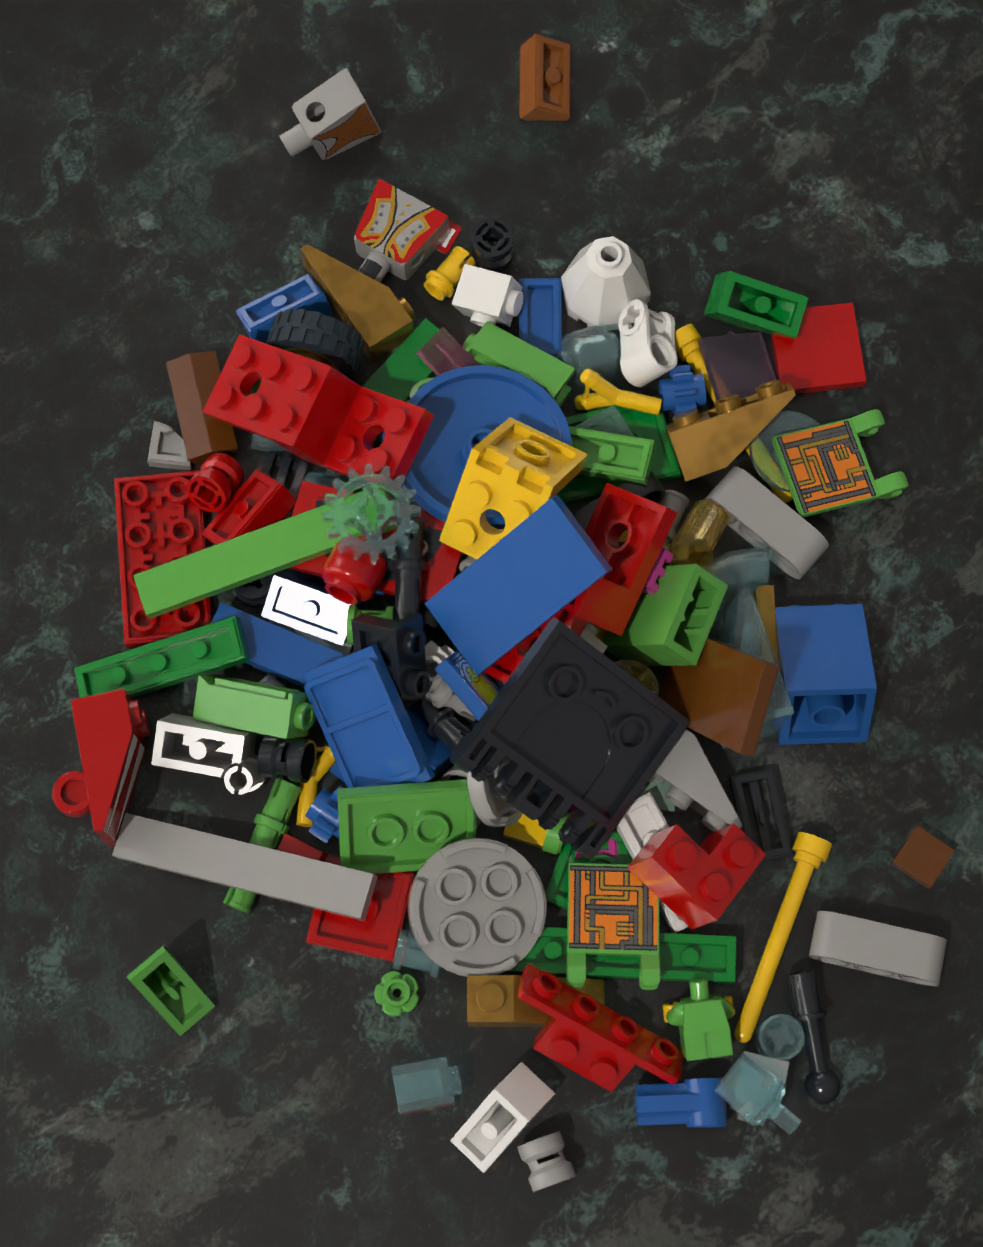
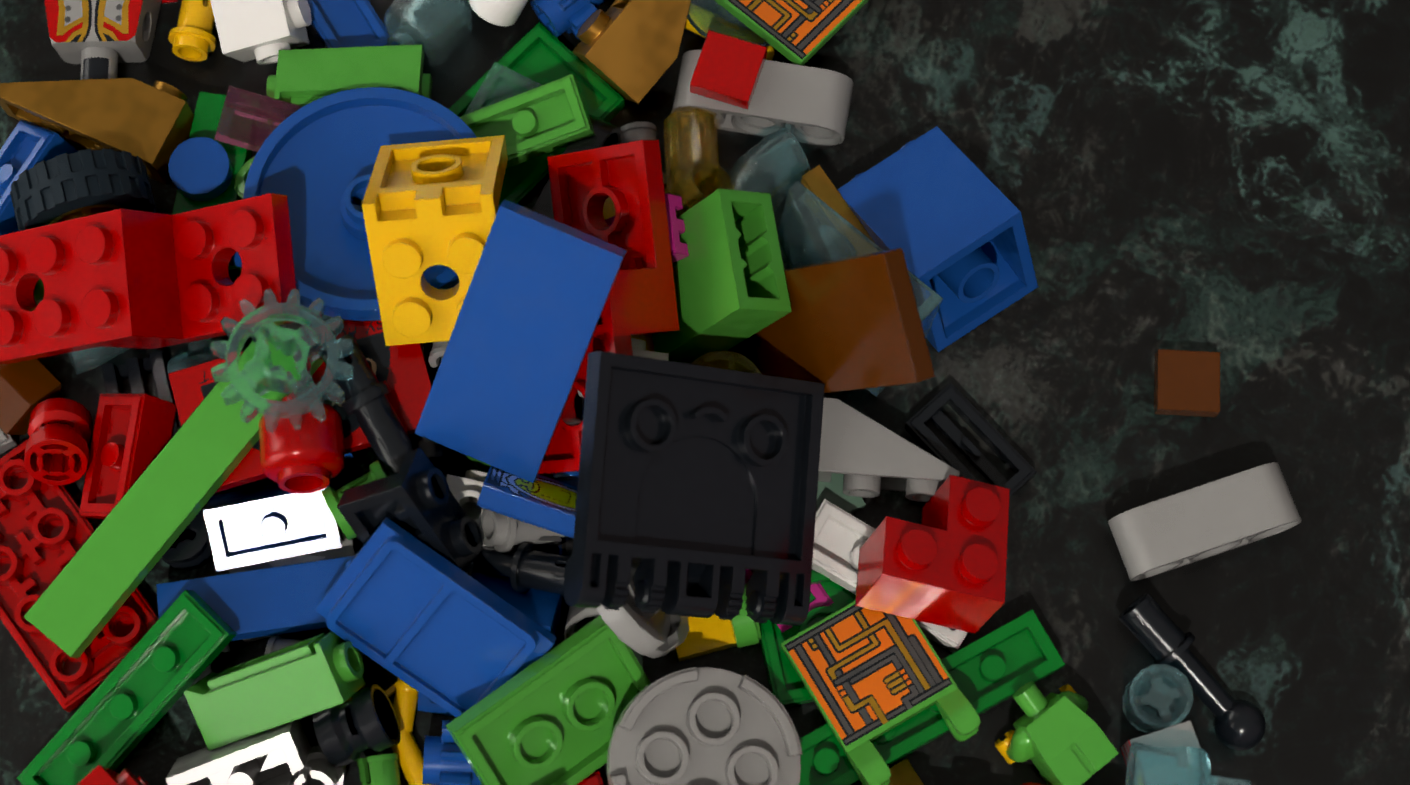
camera: 30 degrees left, 0 degrees up
yellow piece [575,368,662,415] -> none
yellow piece [734,832,832,1043] -> none
none -> blue tile [168,137,233,201]
none -> red tile [690,30,767,110]

